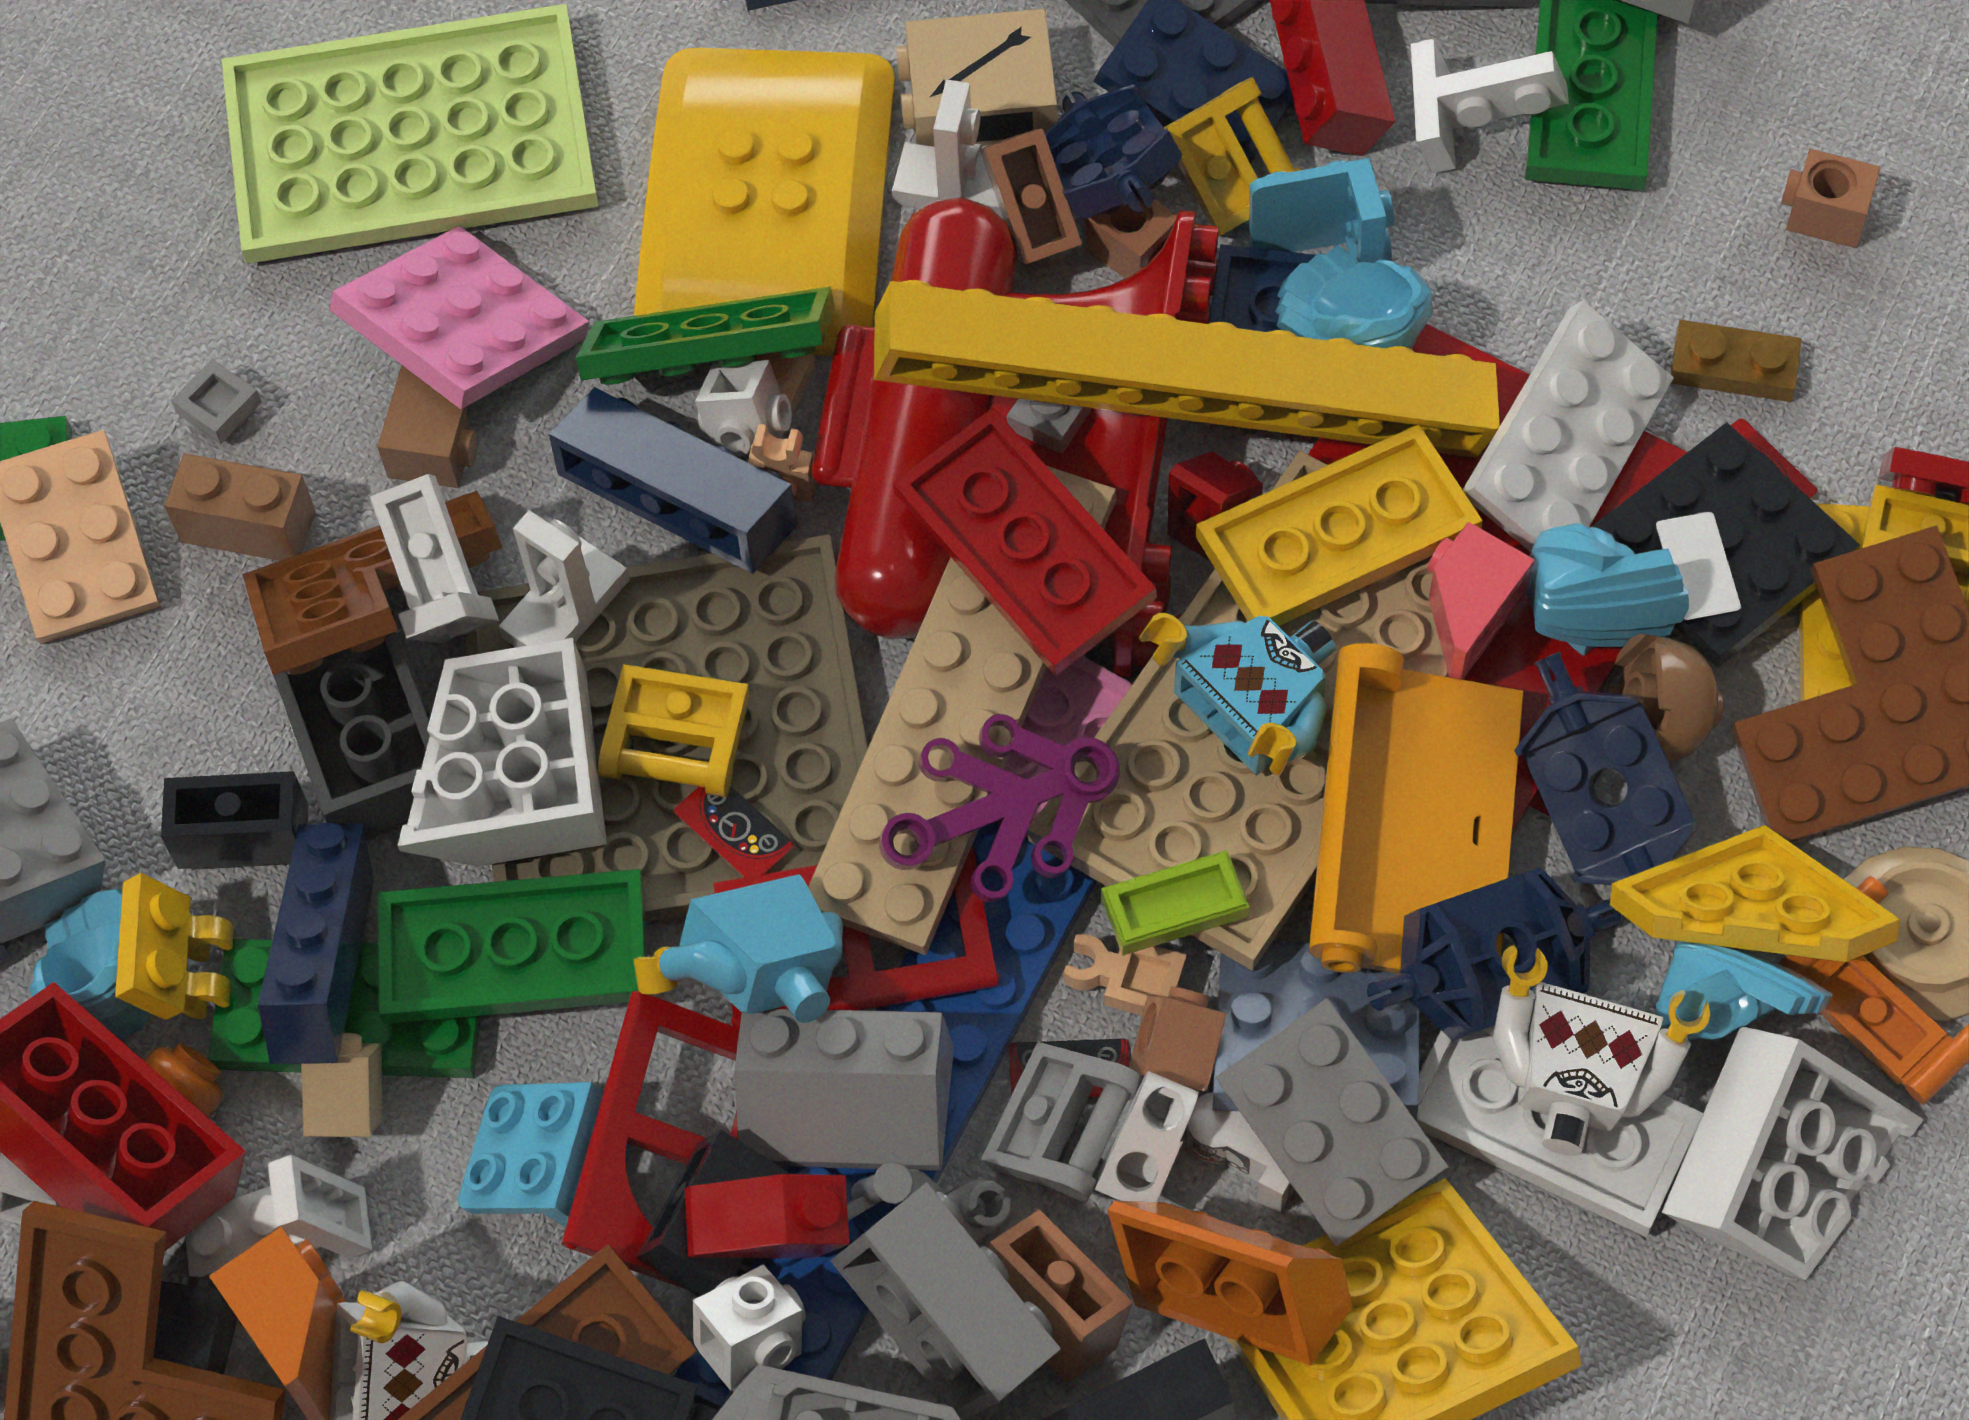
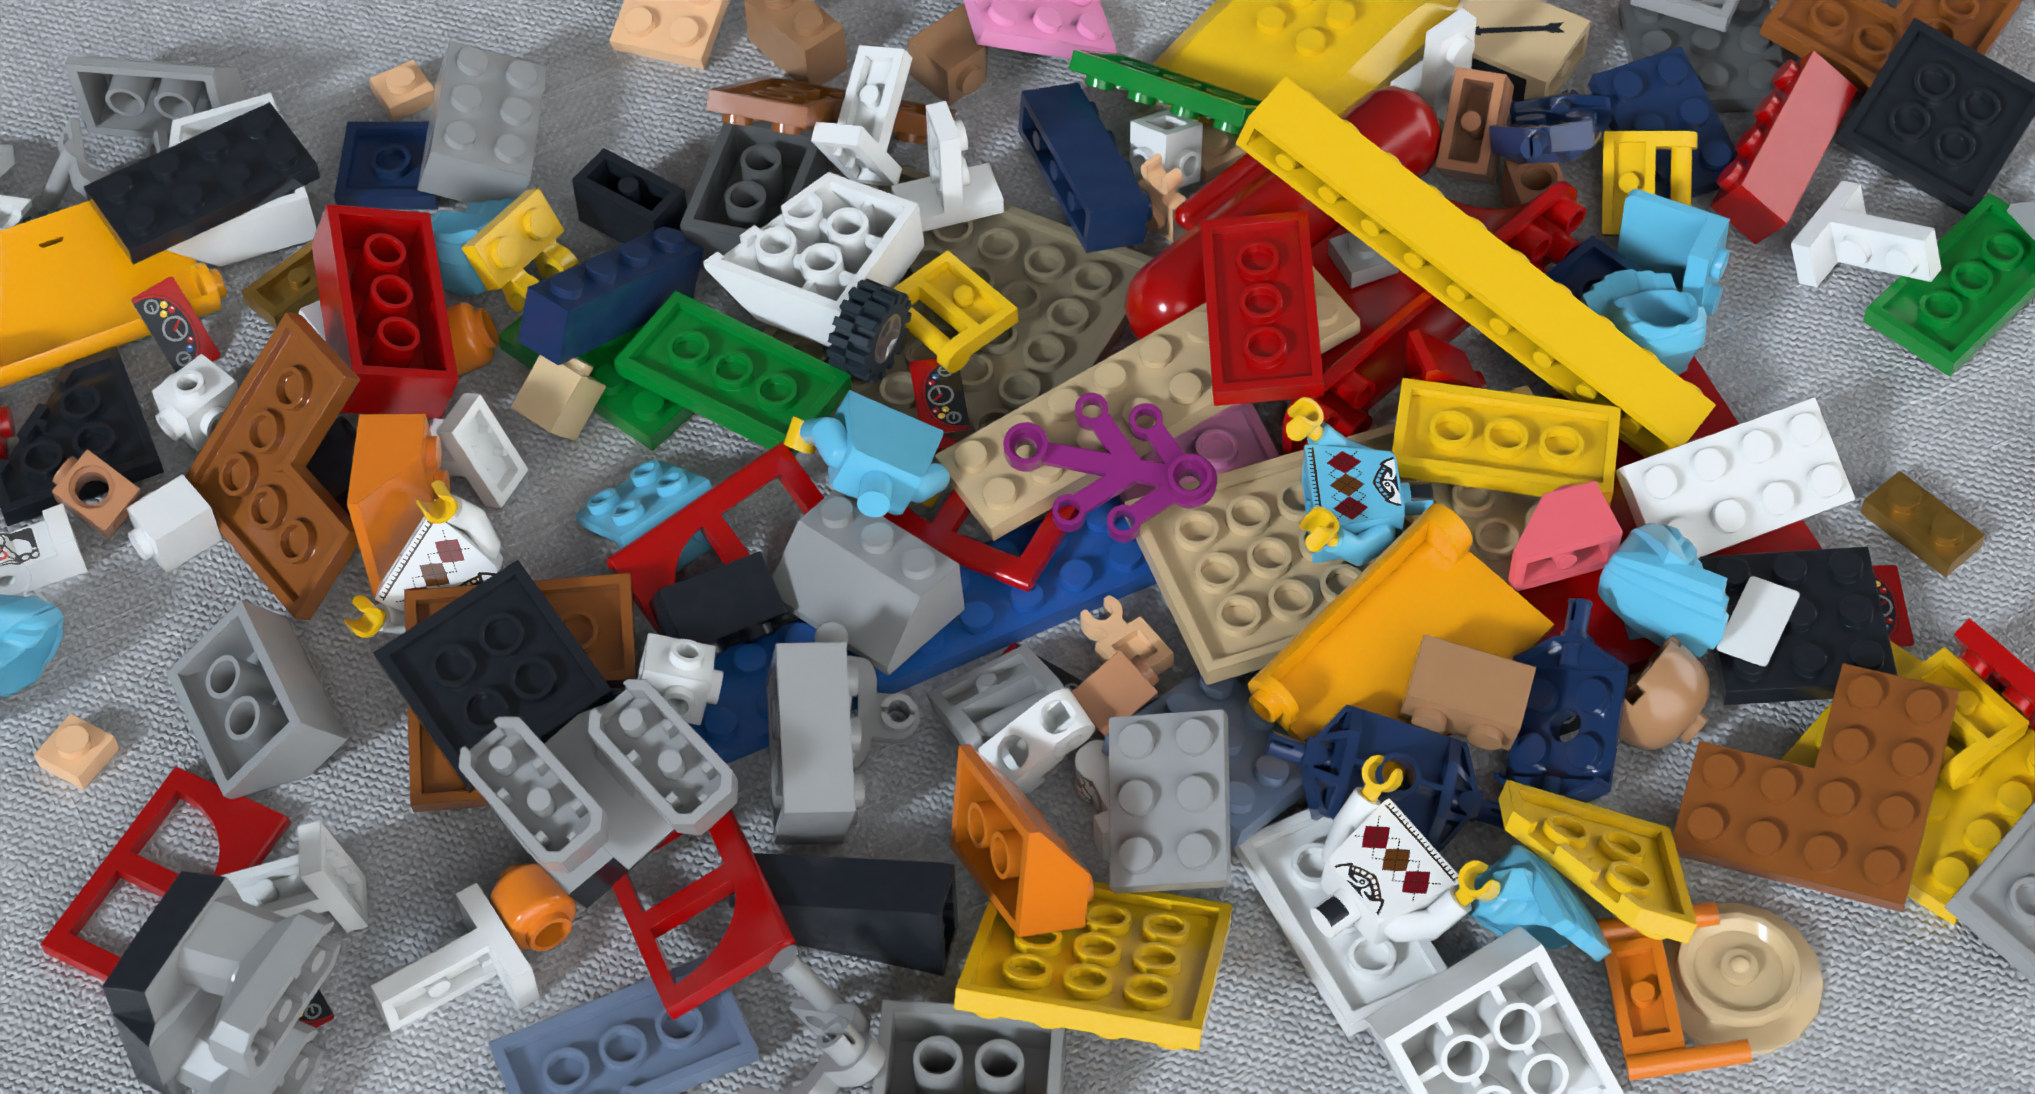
camera: 35 degrees right, 10 degrees down
red slope [685,1174,850,1259] -> none
nougat brick [988,1209,1133,1384] -> none
lime tile [1101,850,1250,956] -> none
none -> black wheel [827,279,912,384]
none -> medium nougat brick [1398,634,1536,751]

